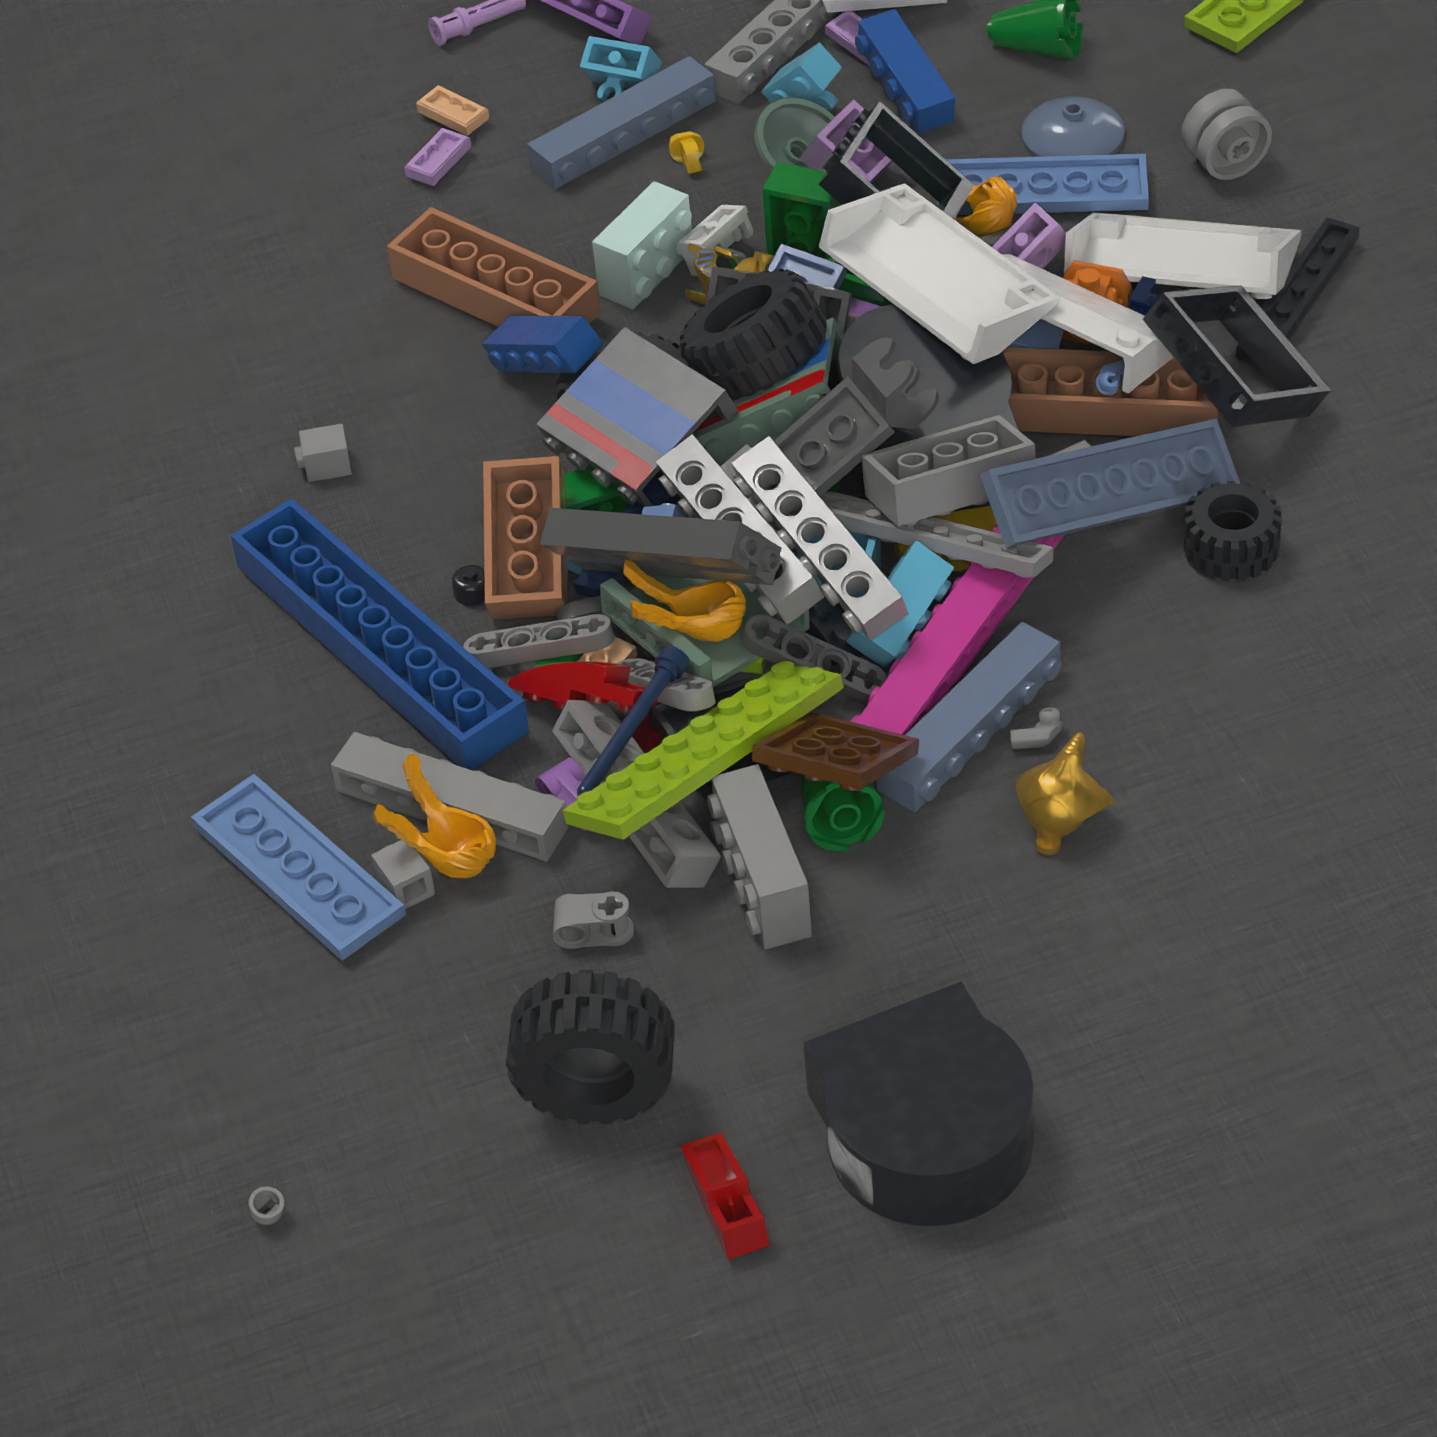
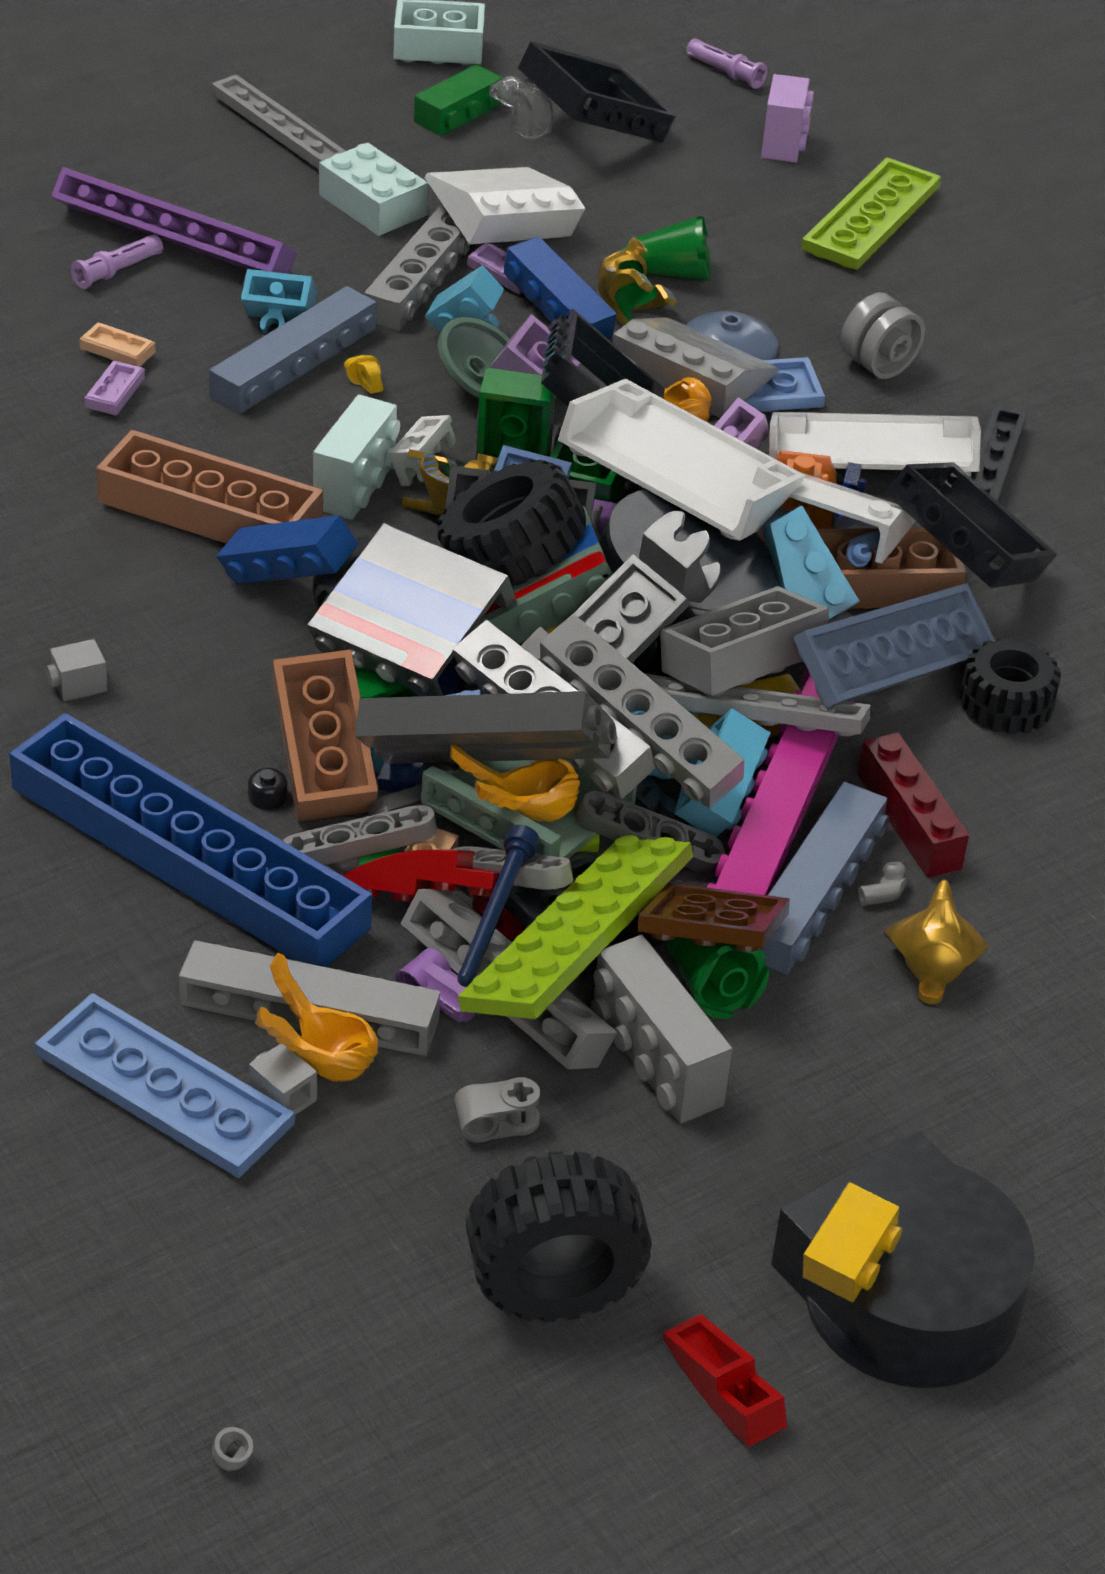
camera: 20 degrees left, 5 degrees down
none -> pearl gold piece [597,237,677,326]
none -> light grey slope [613,318,778,418]
none -> medium azure wedge [763,506,859,620]
none -> yellow brick [803,1182,903,1303]
none -> dark red brick [858,732,969,878]

